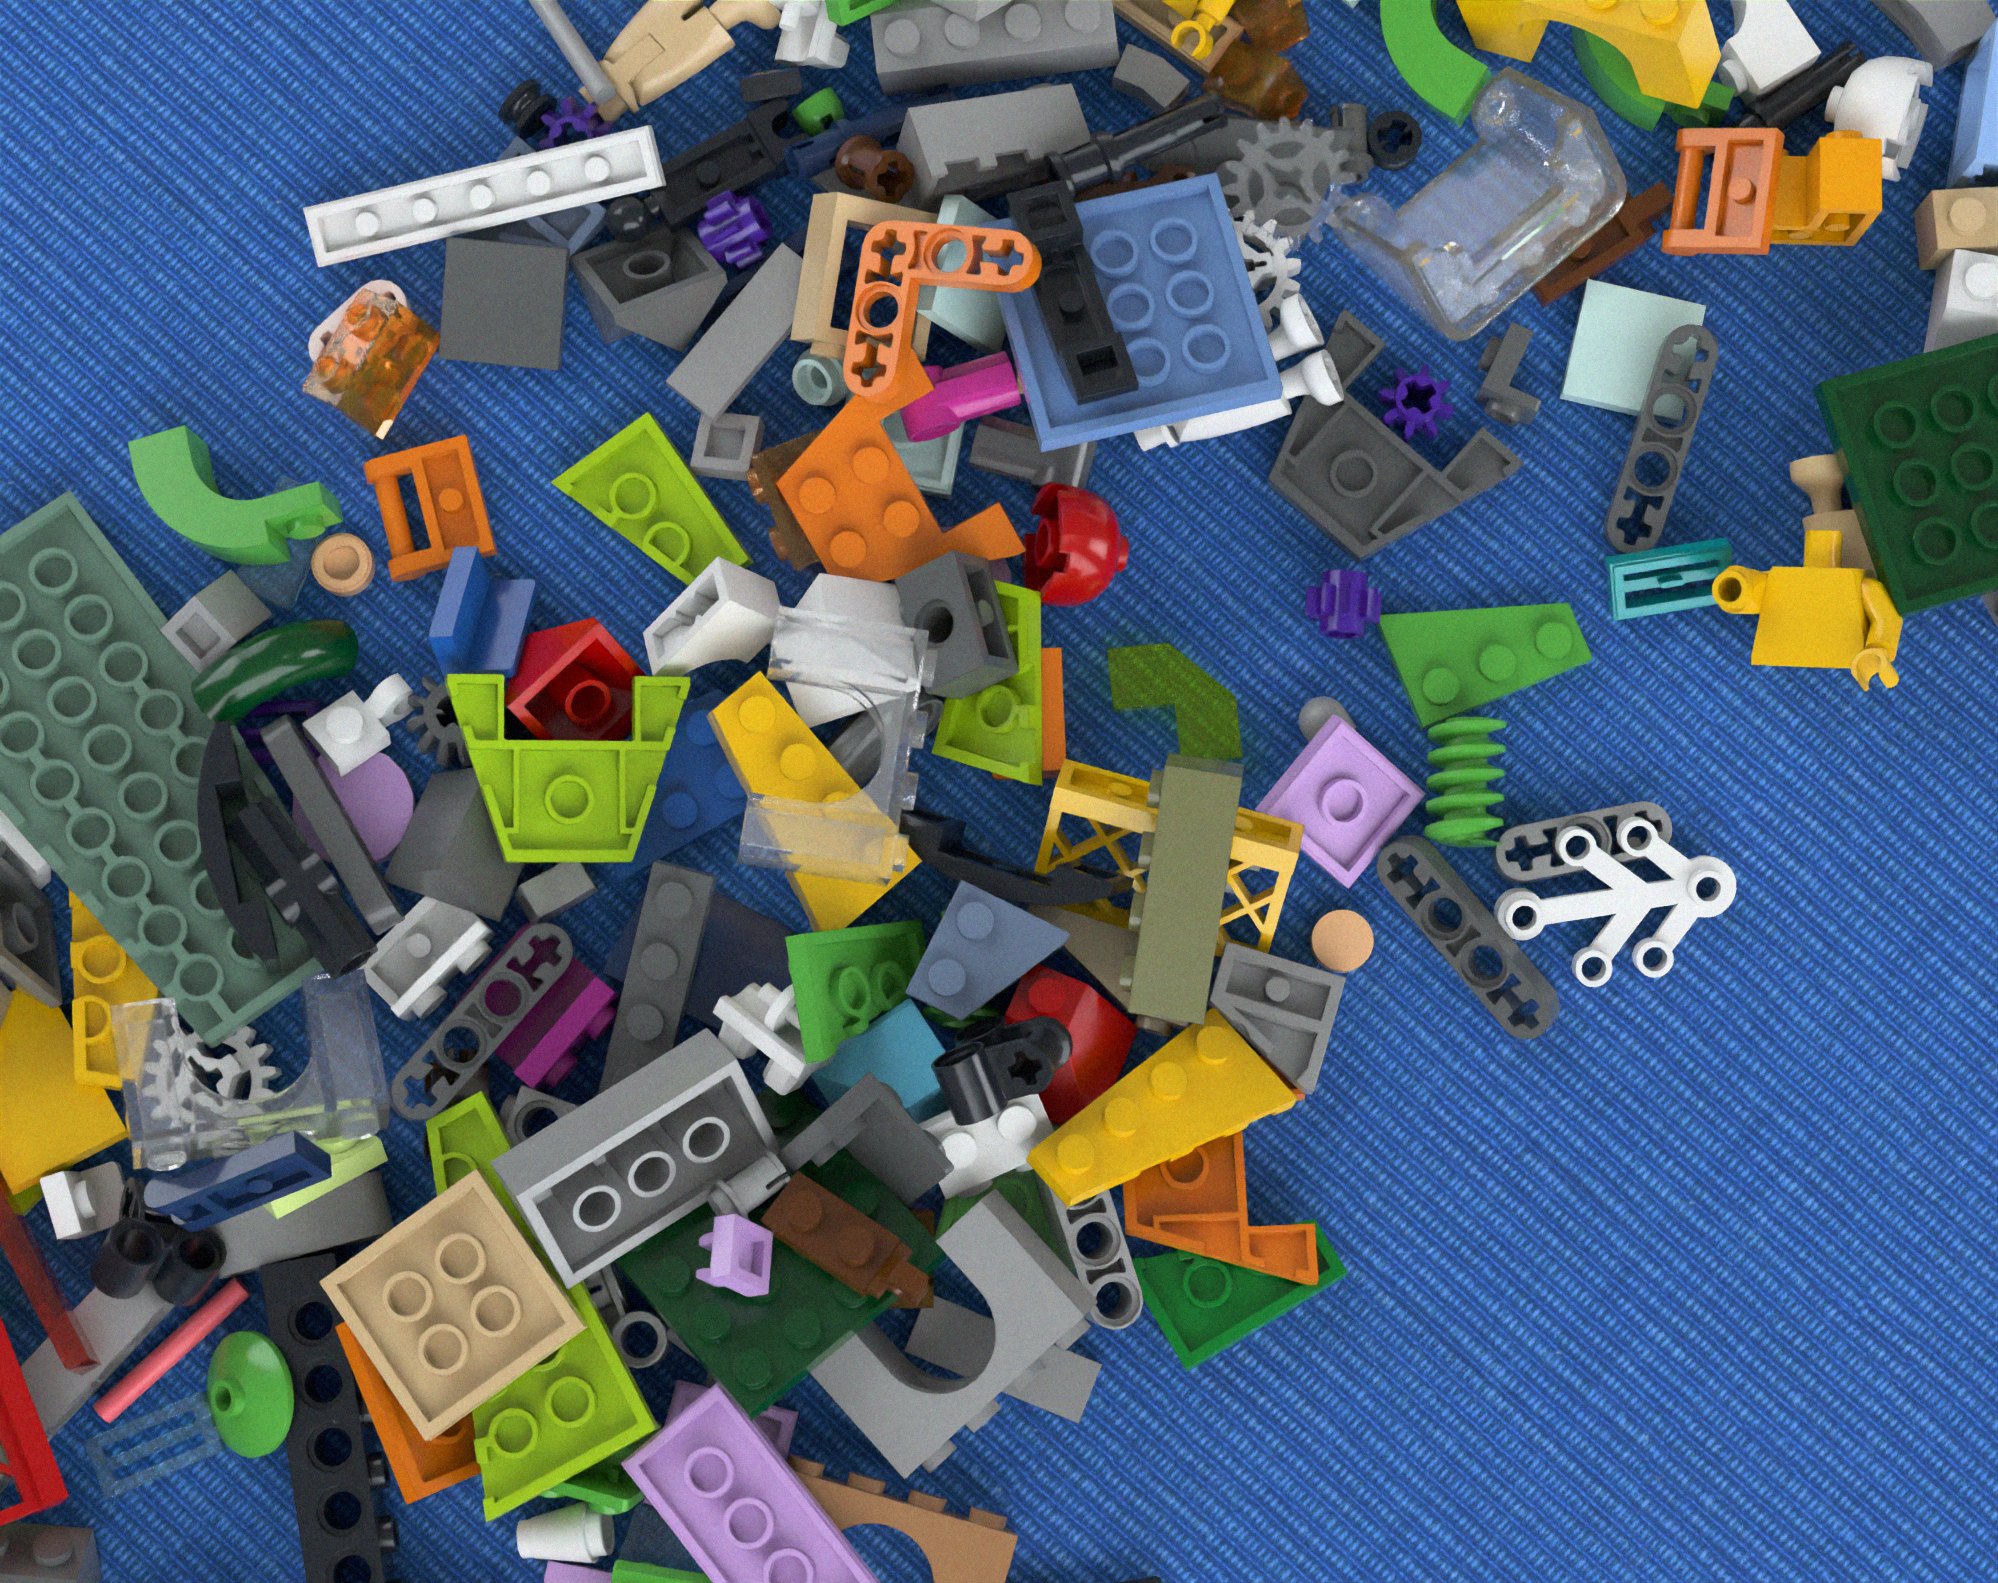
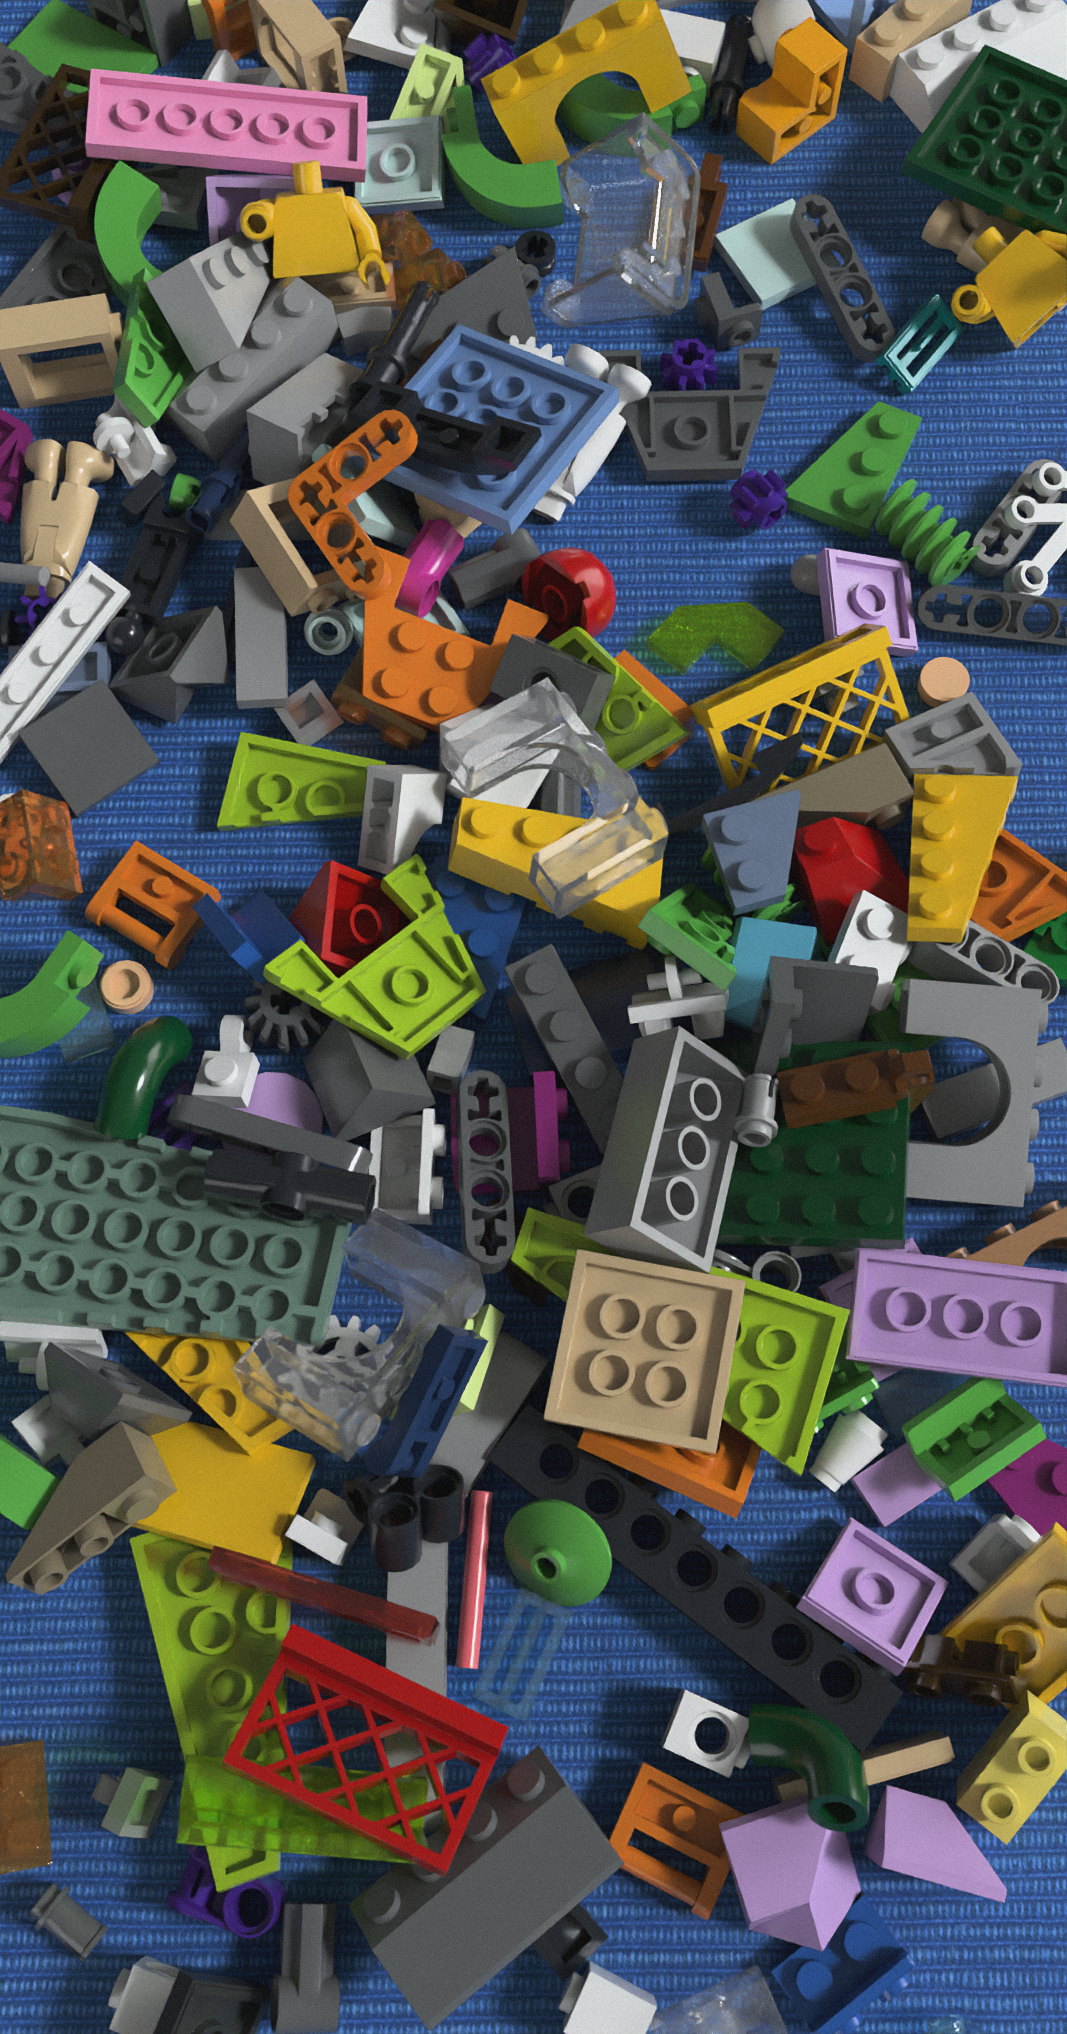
camera: 45 degrees left, 10 degrees down
light grey panel [160,569,271,673] -> none
black slope [197,720,282,975] -> none
lavender tile [696,1214,773,1297] -> none
dark purple gear [698,189,773,270] -> none
reddish brown bush [835,135,914,204] -> none
black piece [931,1015,1073,1126] -> none
olive brick [1119,753,1244,1025] -> none
clear gear [1223,116,1357,251] -> none
orange plate [1660,128,1785,256] -> none

